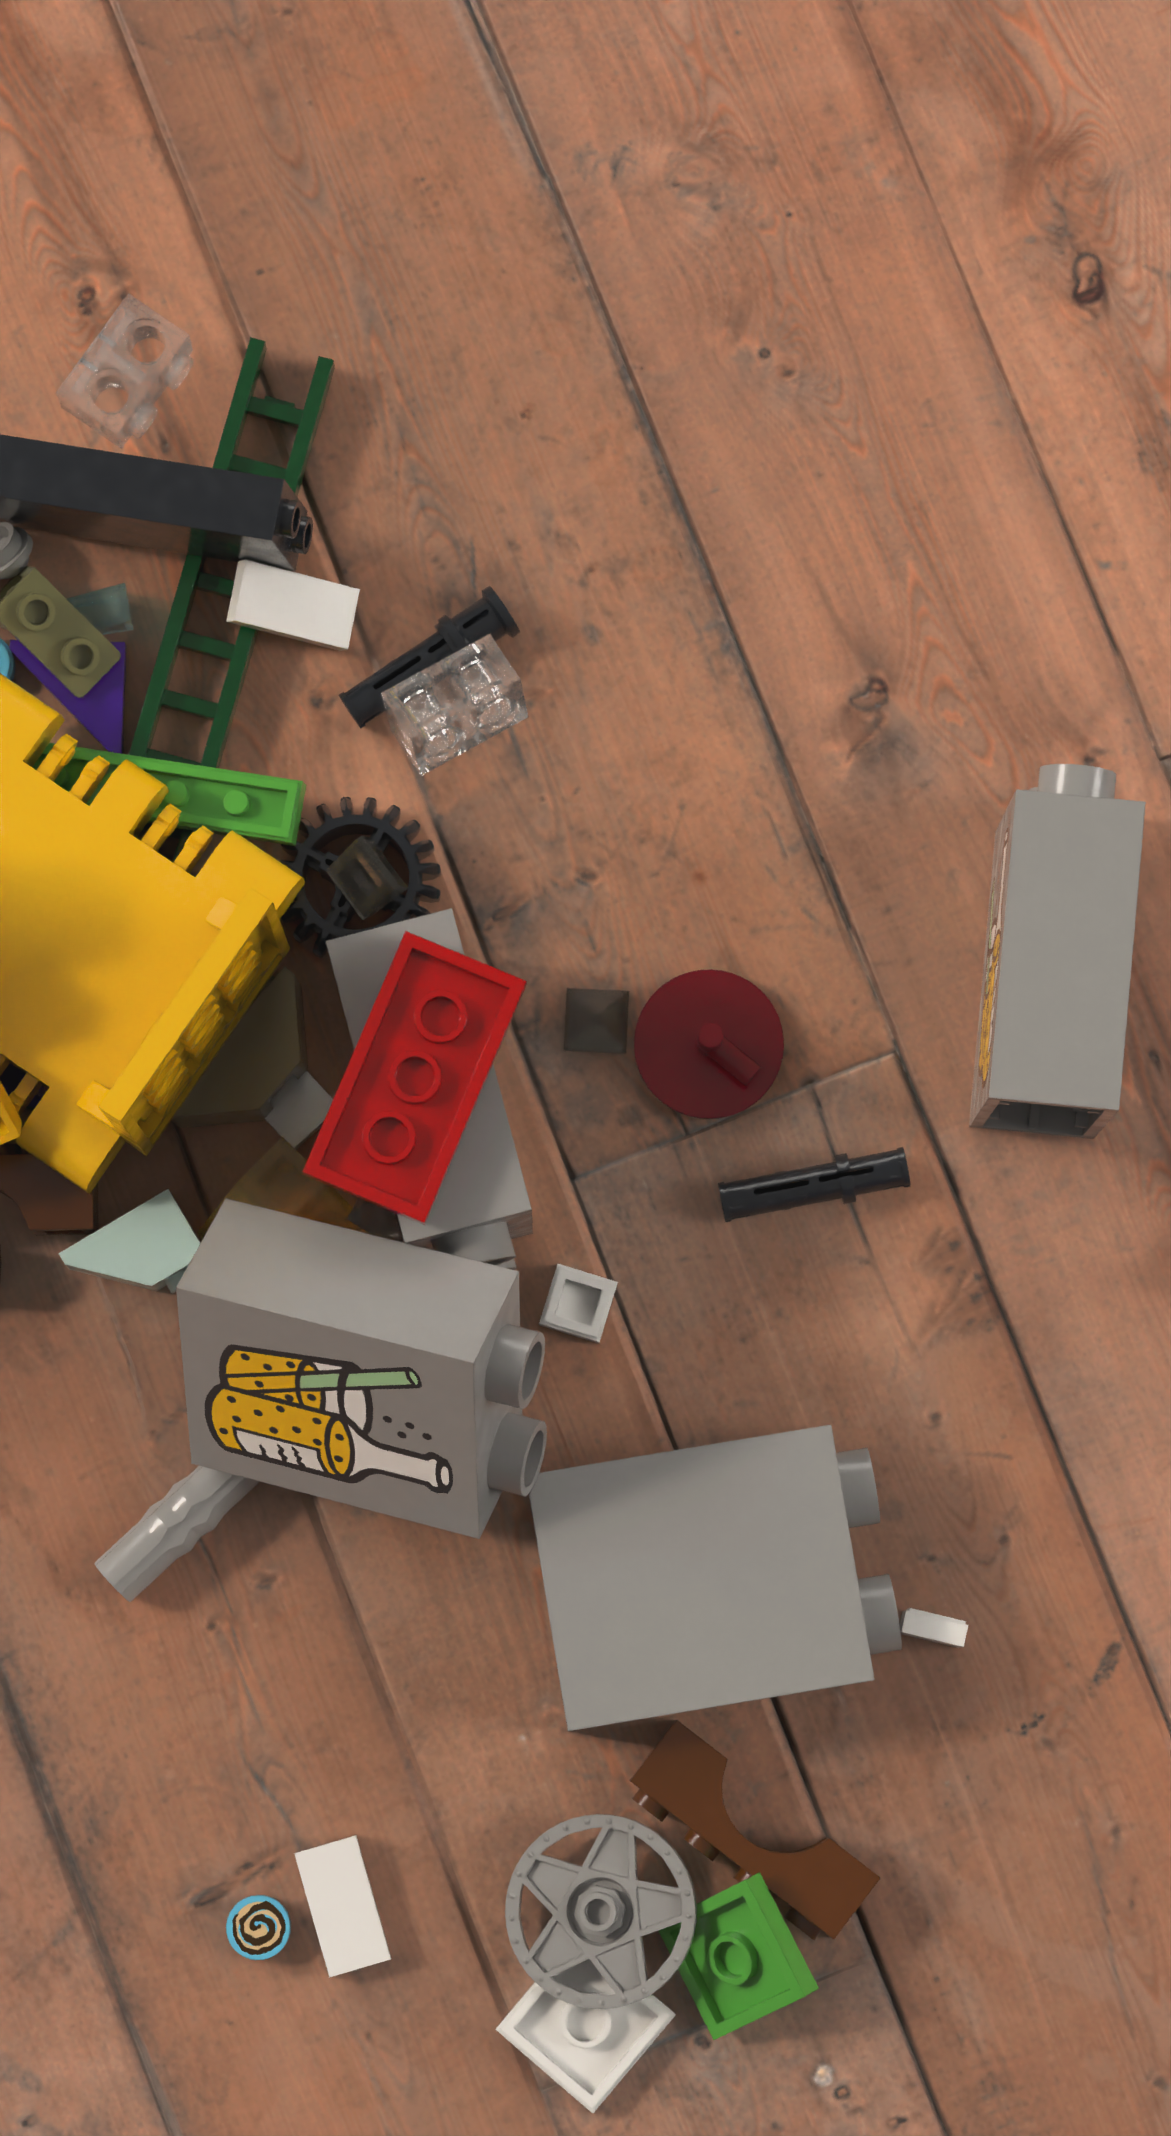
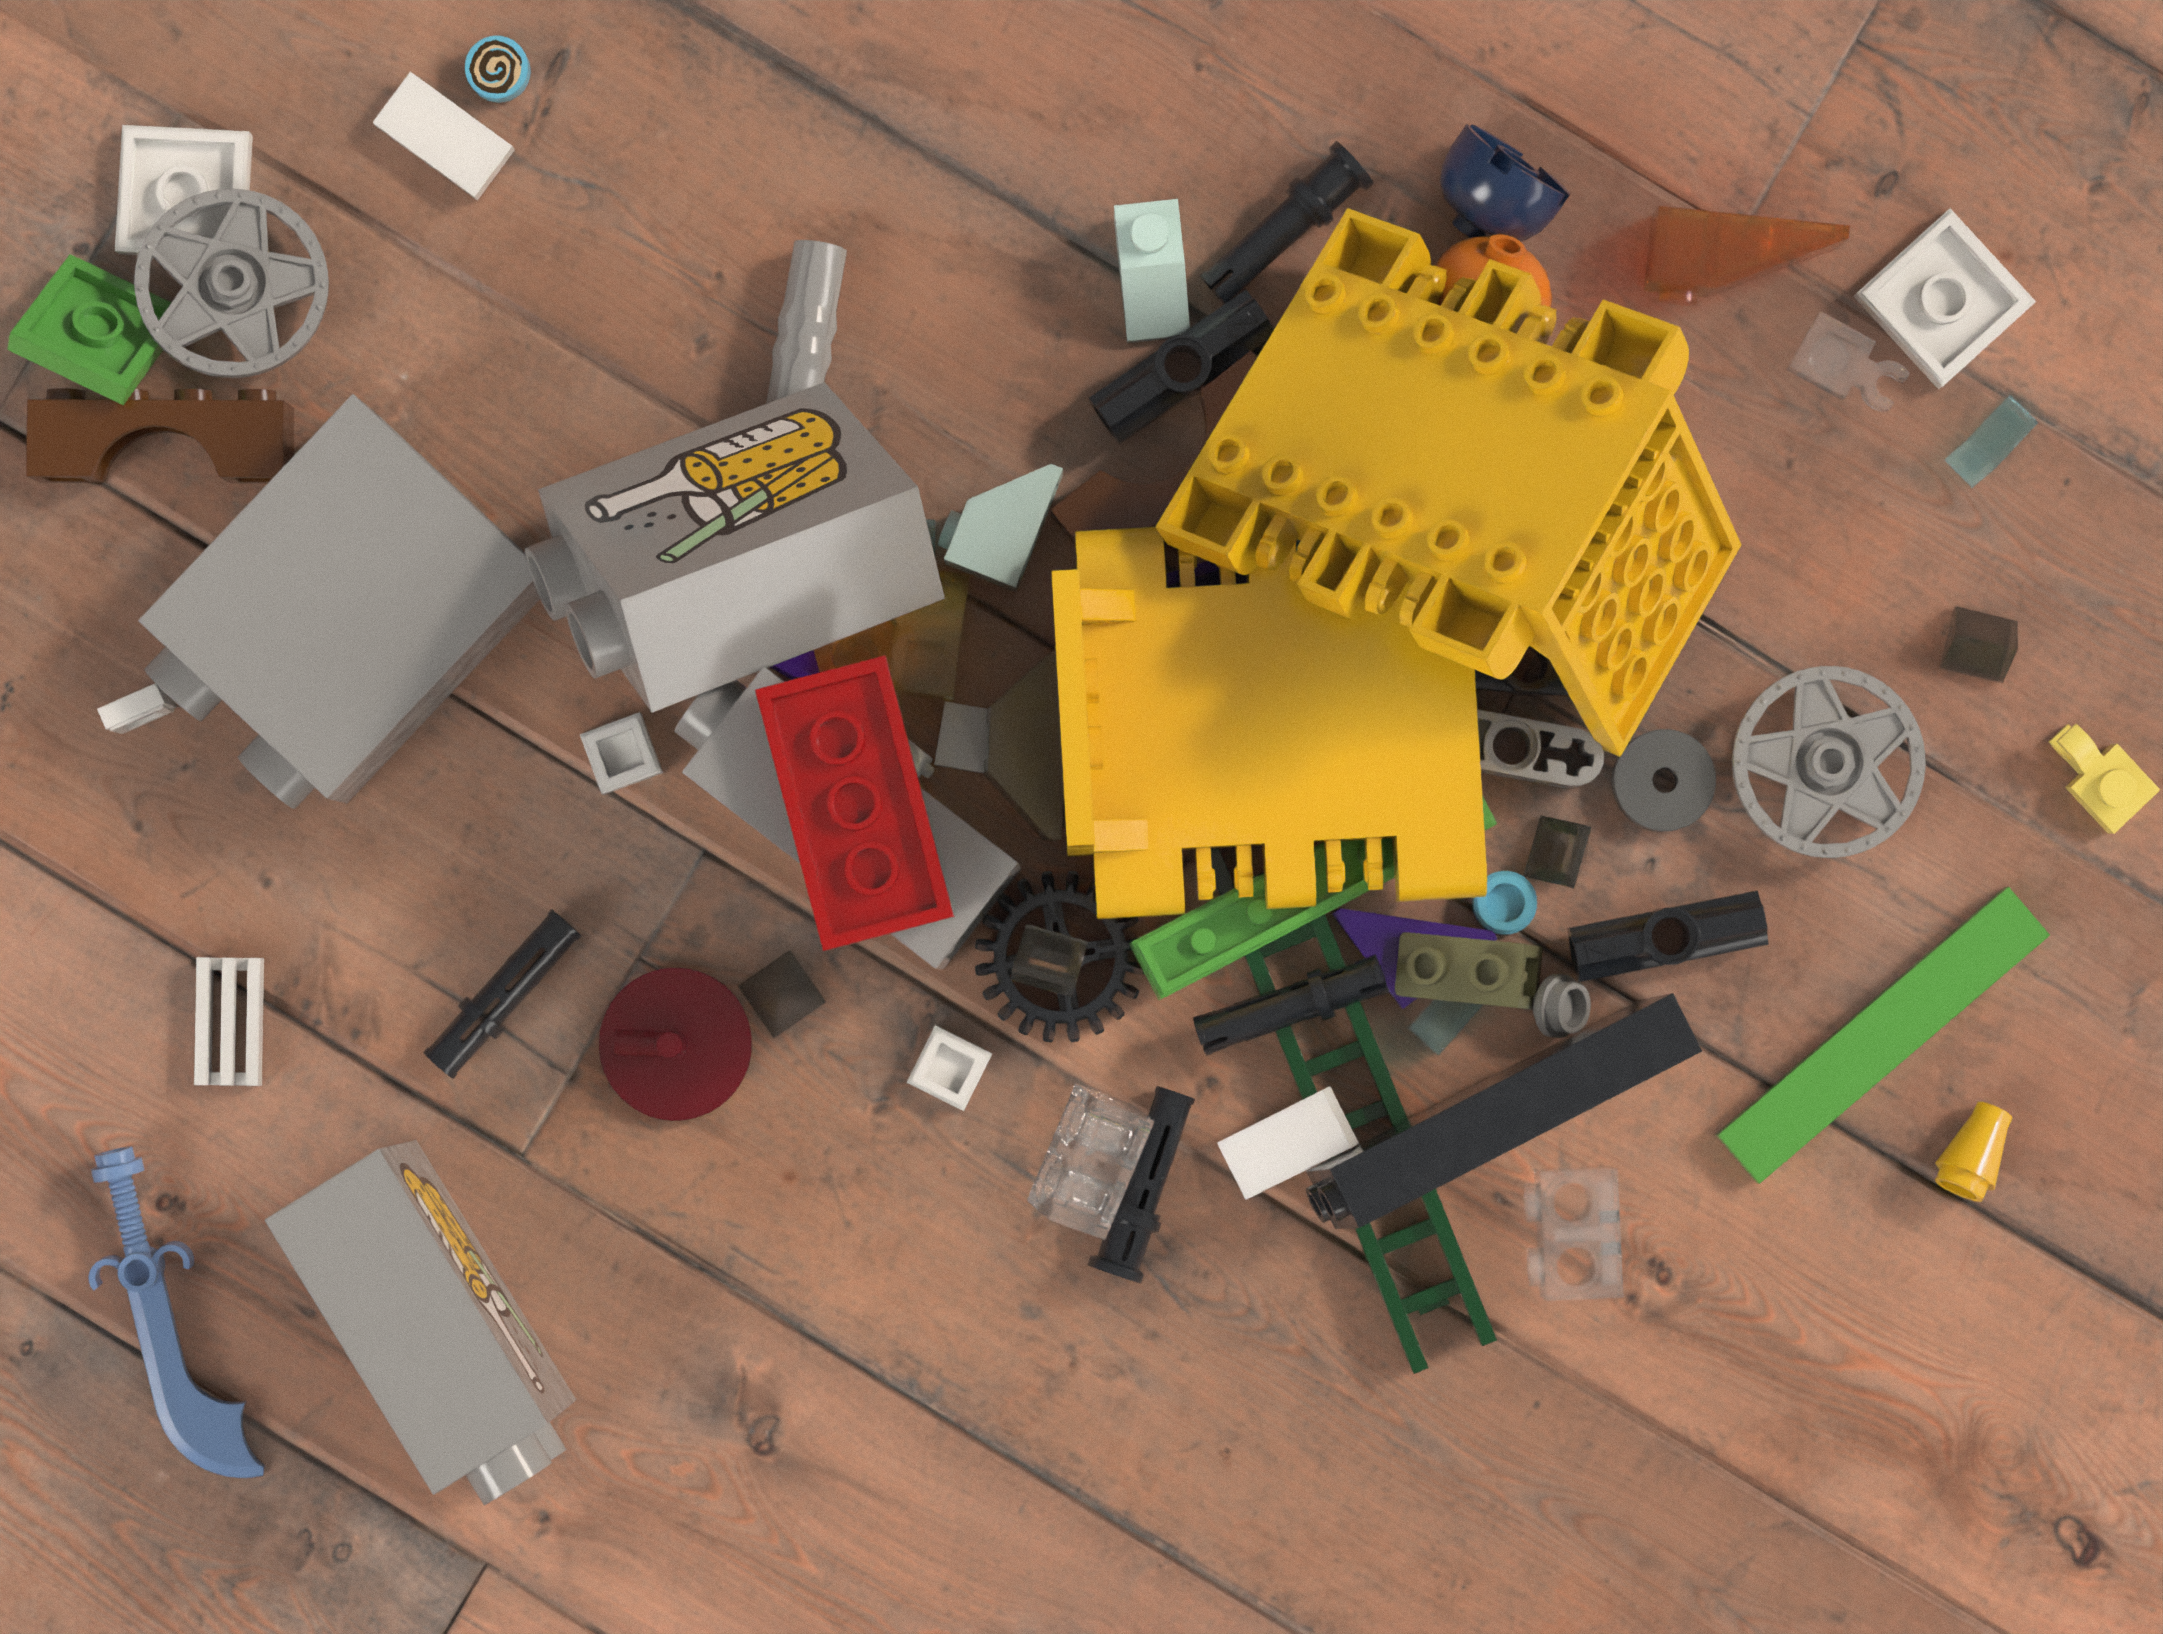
camera: 145 degrees right, 5 degrees up
none -> white tile [194,957,264,1086]
none -> white tile [907,1025,993,1111]
none -> black pin [1193,954,1389,1056]

